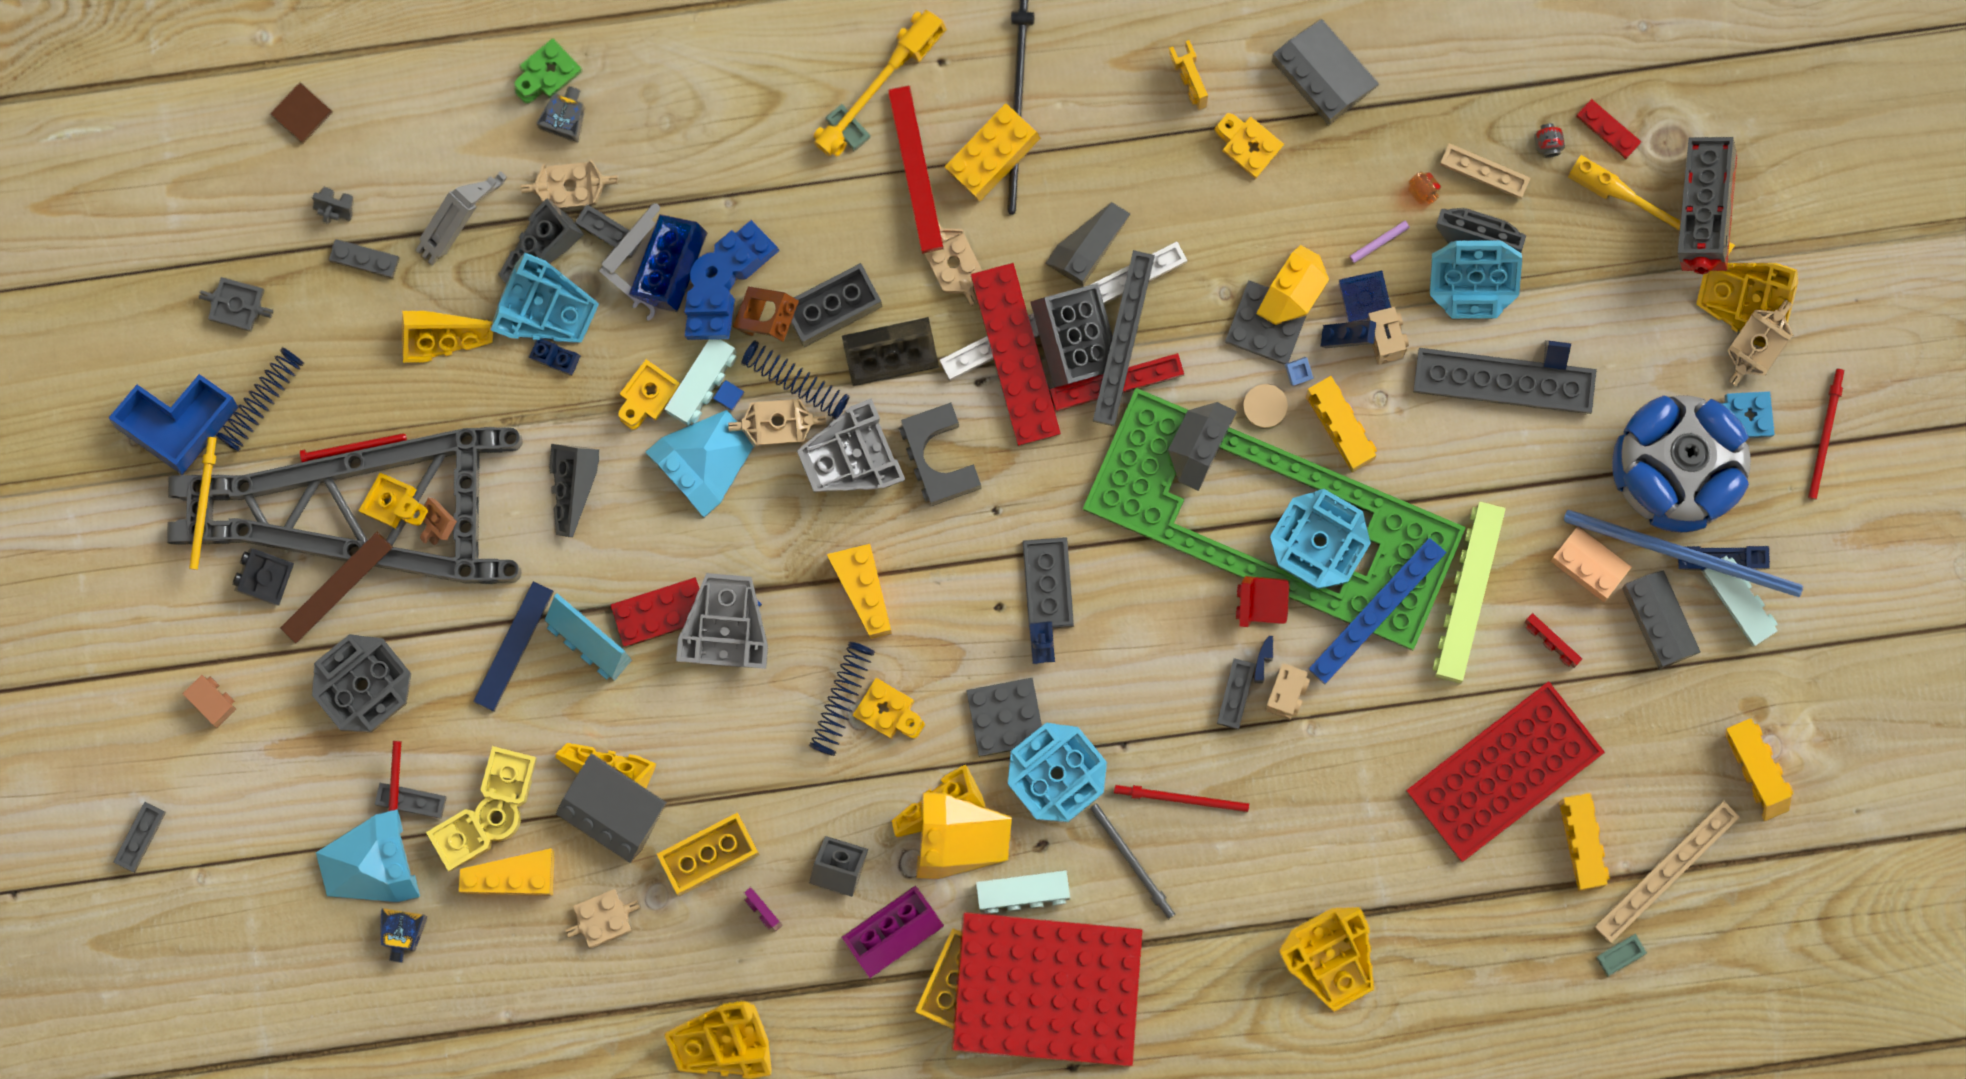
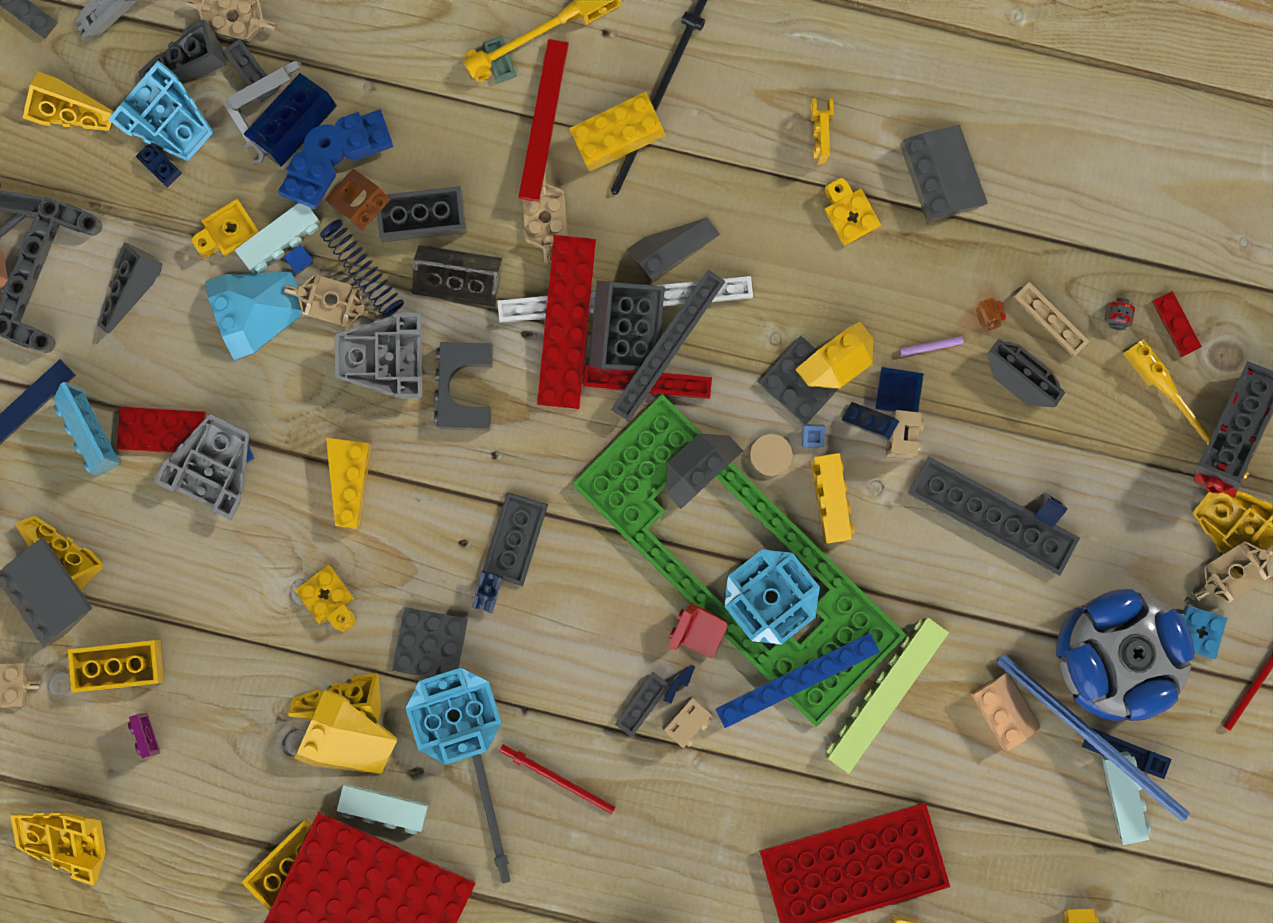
camera: 10 degrees right, 5 degrees up
dark blue piece [809,642,875,756] -> none
dark grey slope [809,836,868,897] -> none
magenta slope [841,885,944,978] -> none
medium azure piece [1430,241,1522,319] -> none
red plate [1524,613,1583,668] -> none
dark grey slope [1622,570,1701,670] -> none

